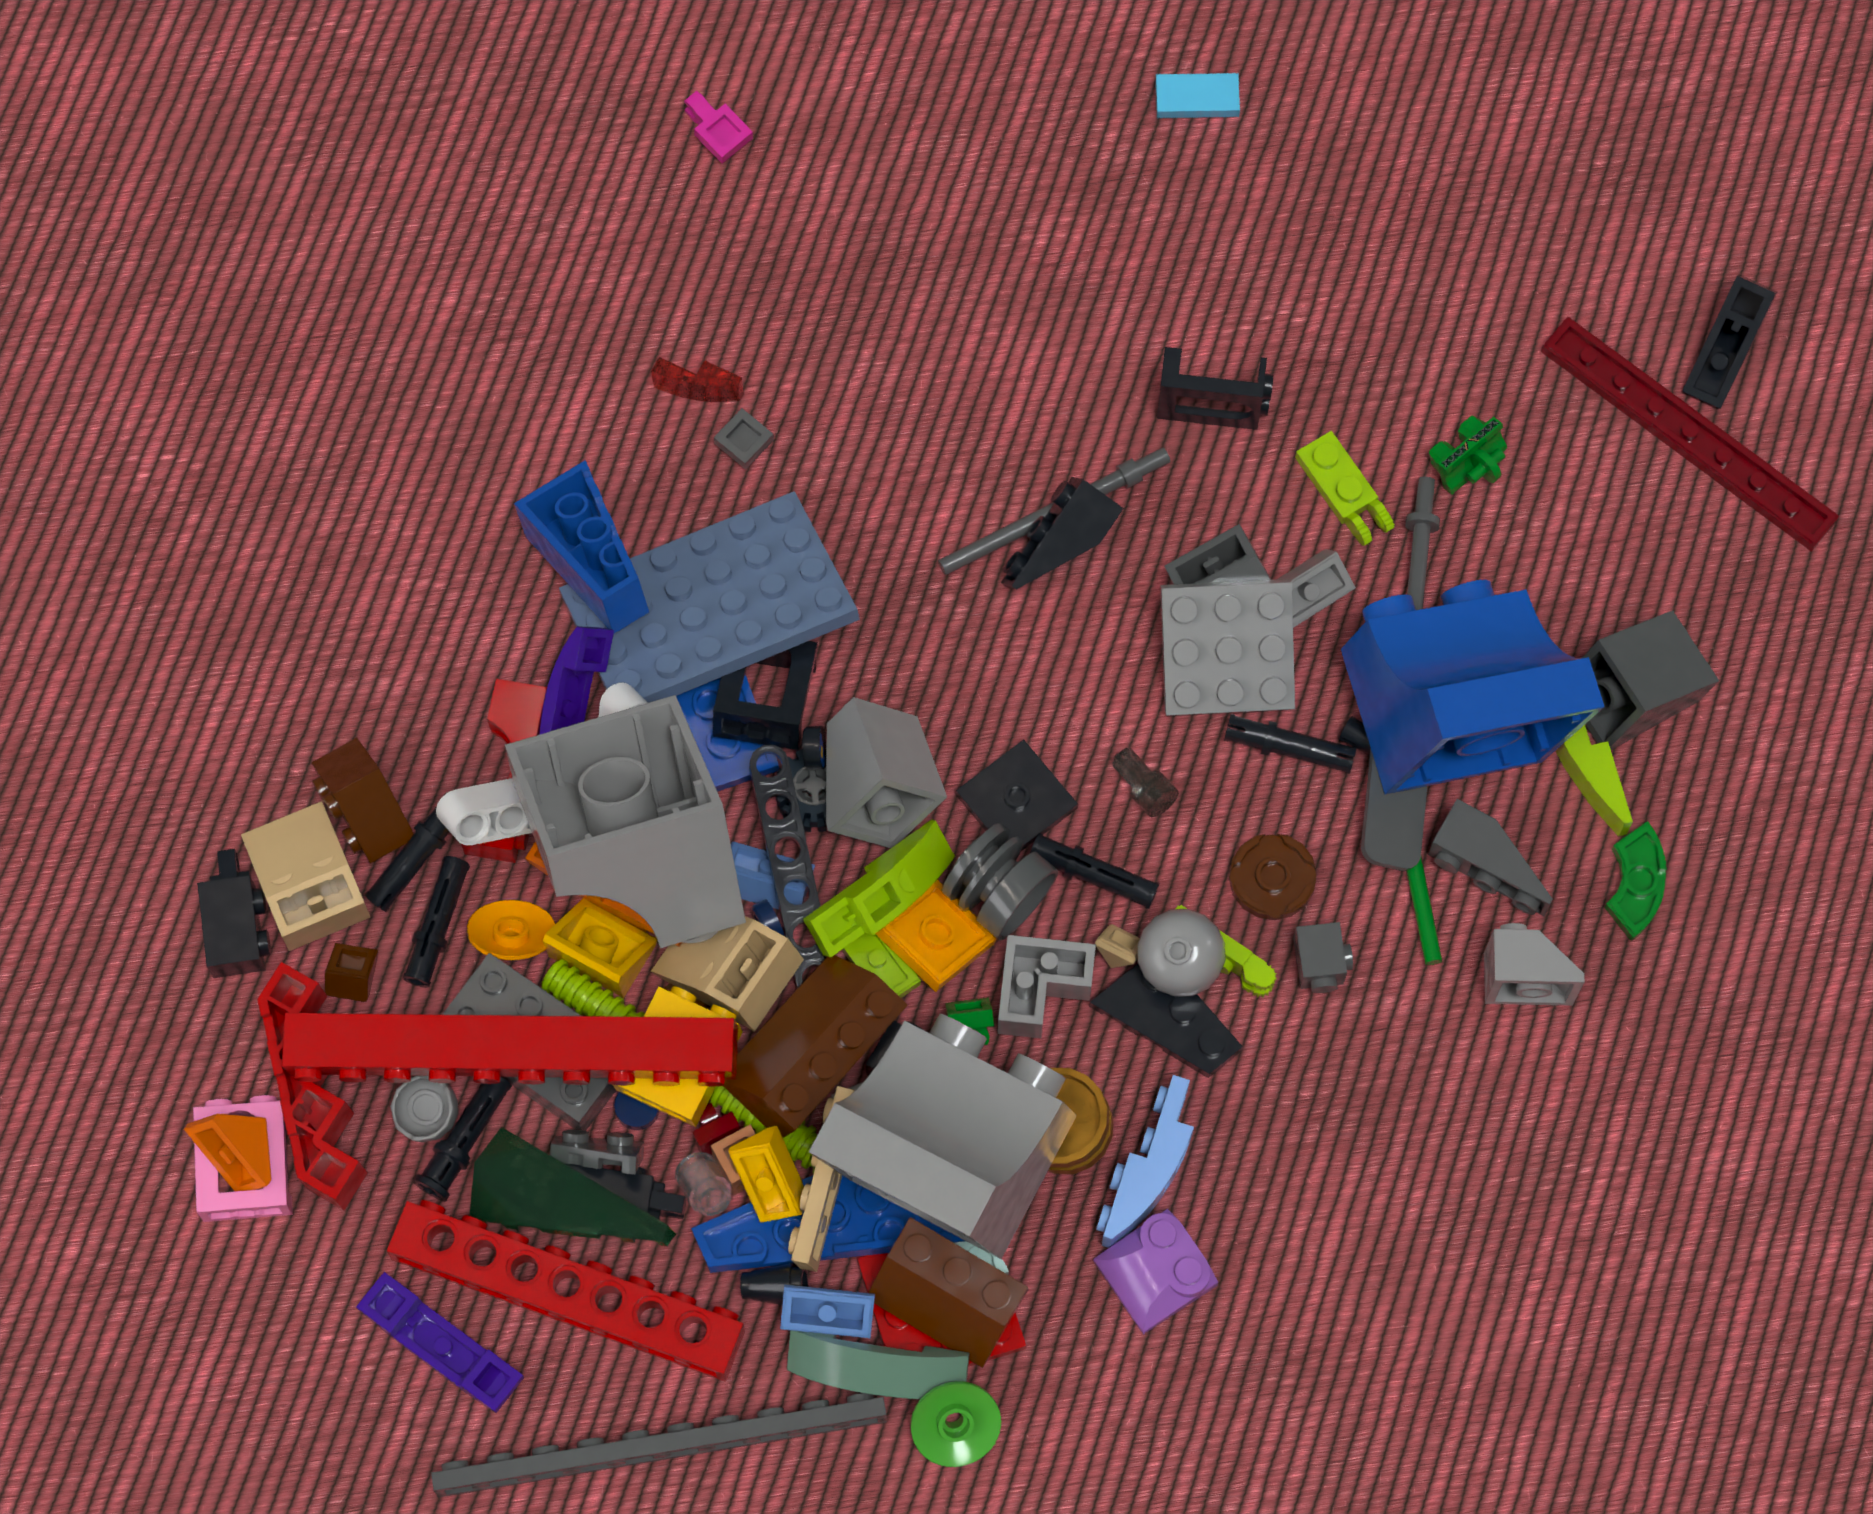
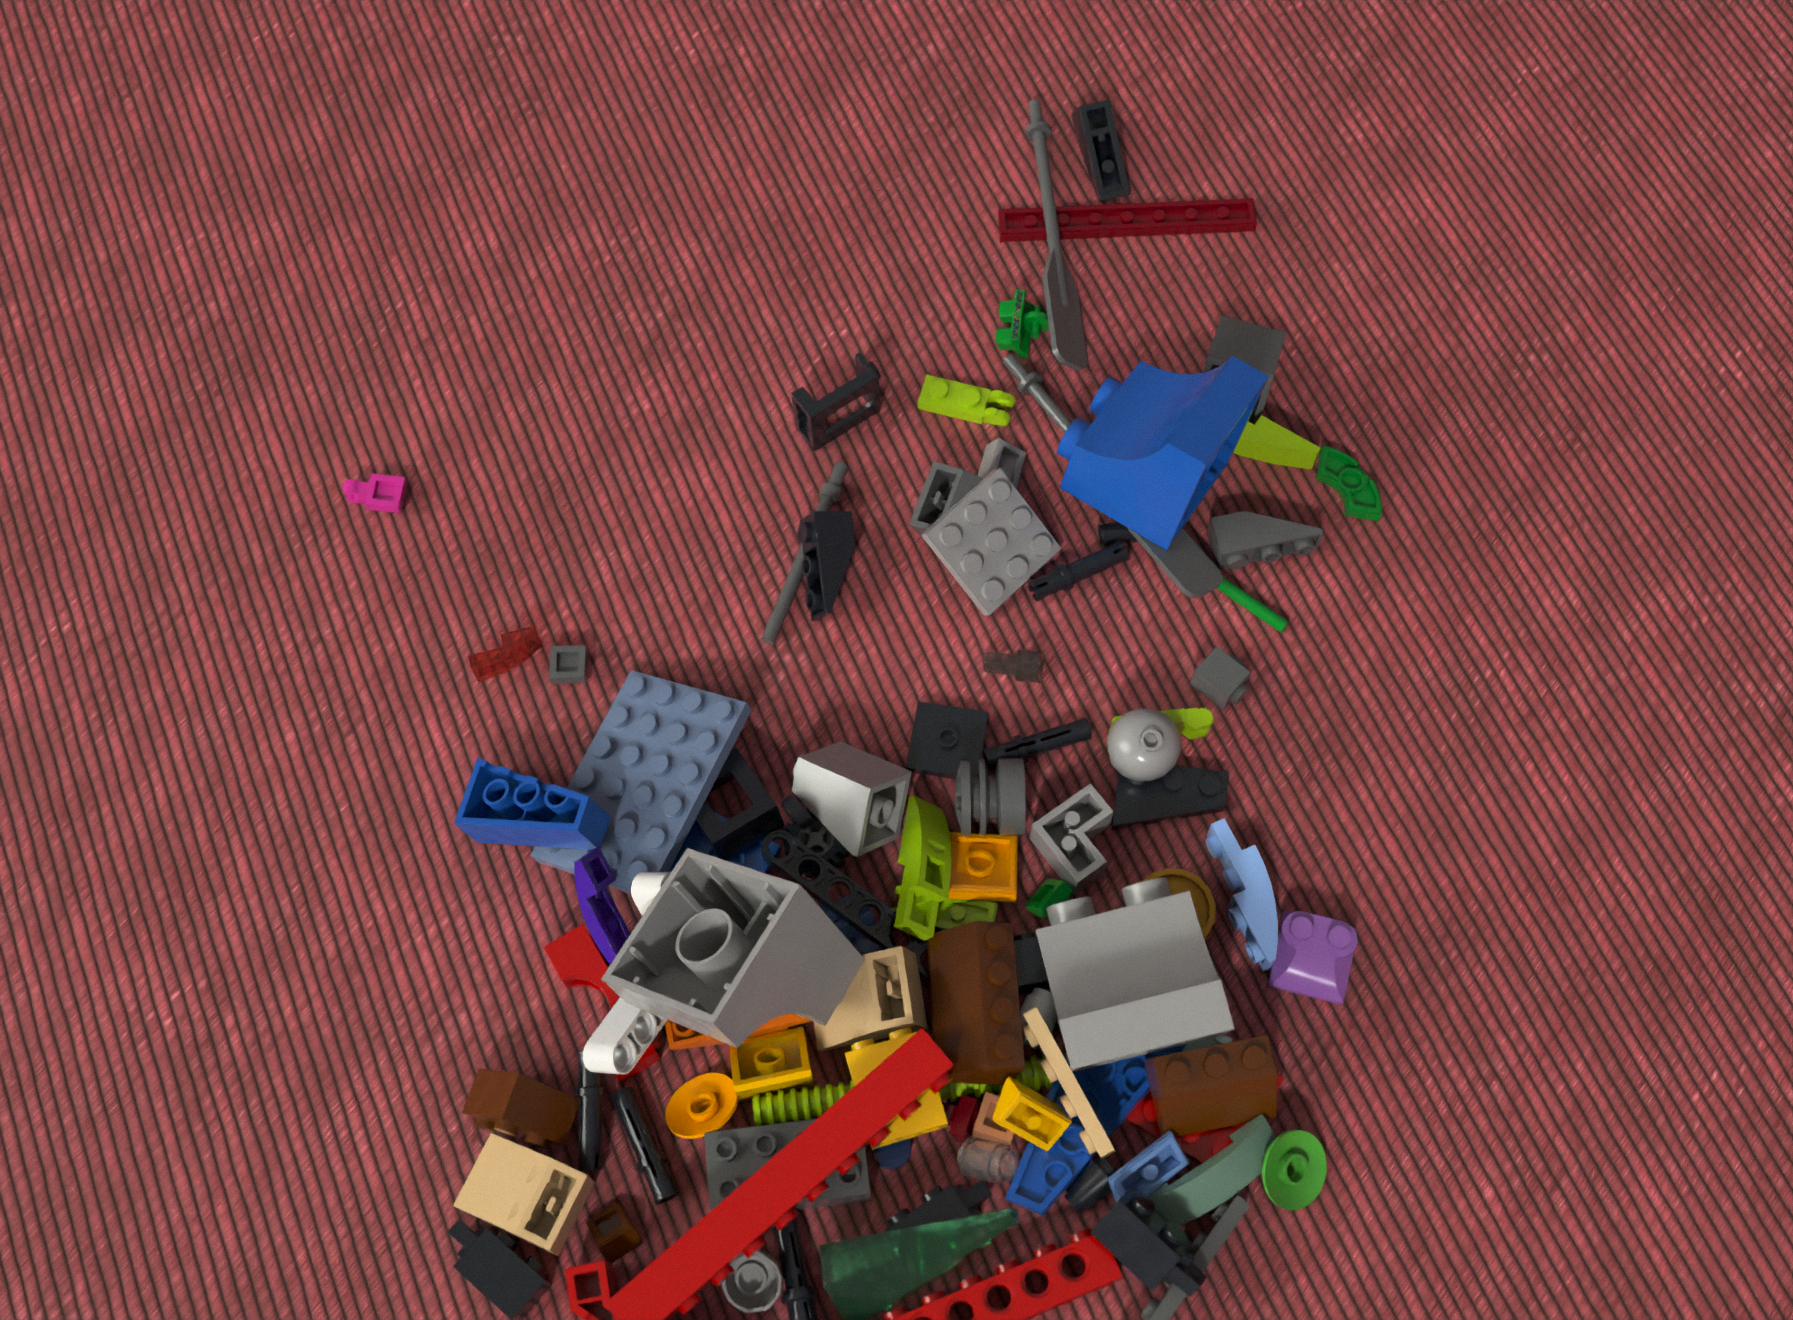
camera: 40 degrees left, 5 degrees down
dark grey wing [550,1130,644,1174] -> none
tan slope [1095,924,1140,968] -> none
medium azure tile [1156,73,1240,118] -> none
reddish brown tile [1229,834,1316,920] -> none
light grey slope [1484,923,1585,1006] -> none
none -> dark grey piece [1026,99,1088,371]
none -> black hinge [1090,1186,1206,1297]

